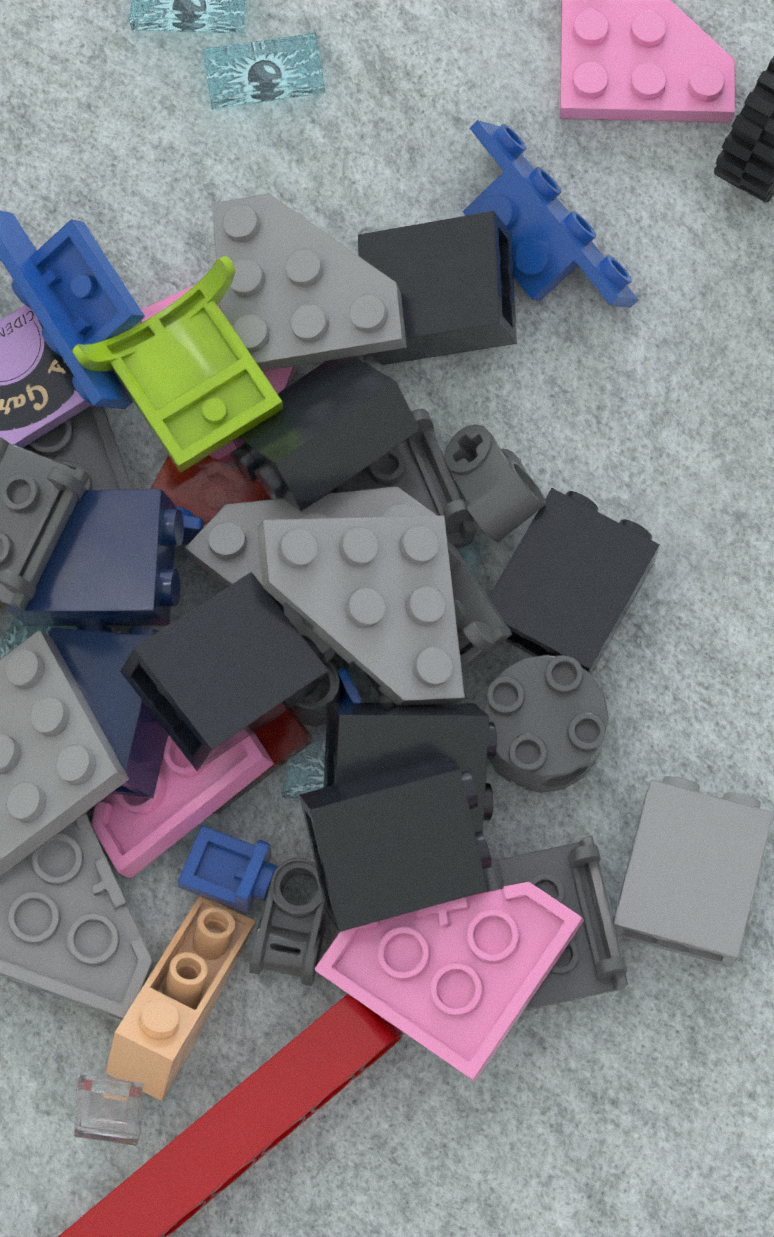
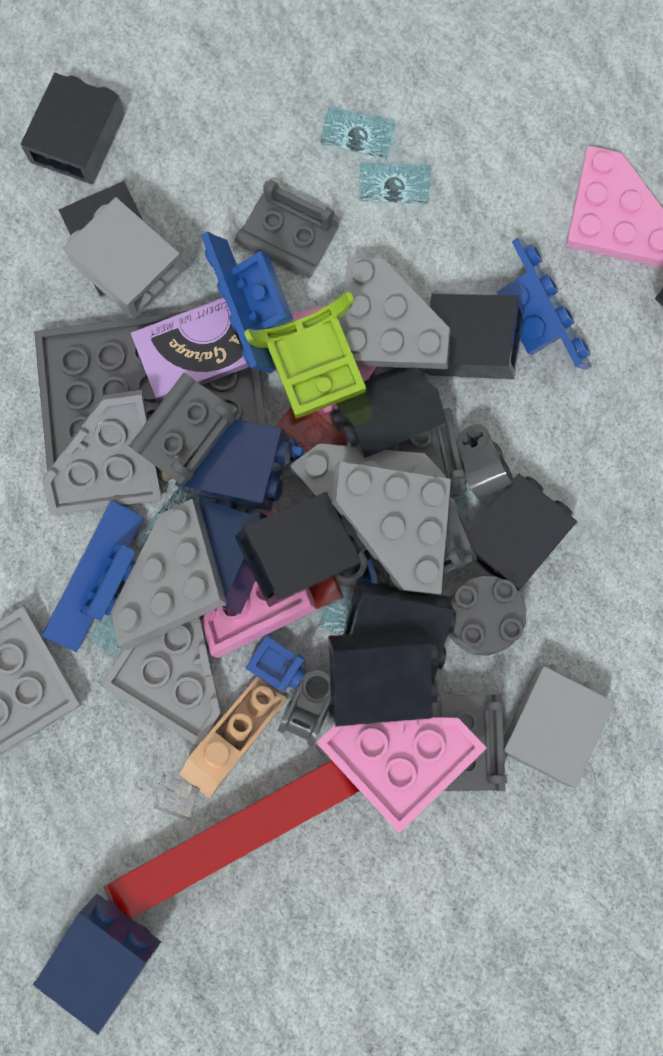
camera: 10 degrees right, 5 degrees up
none -> dark grey piece [234,179,340,279]

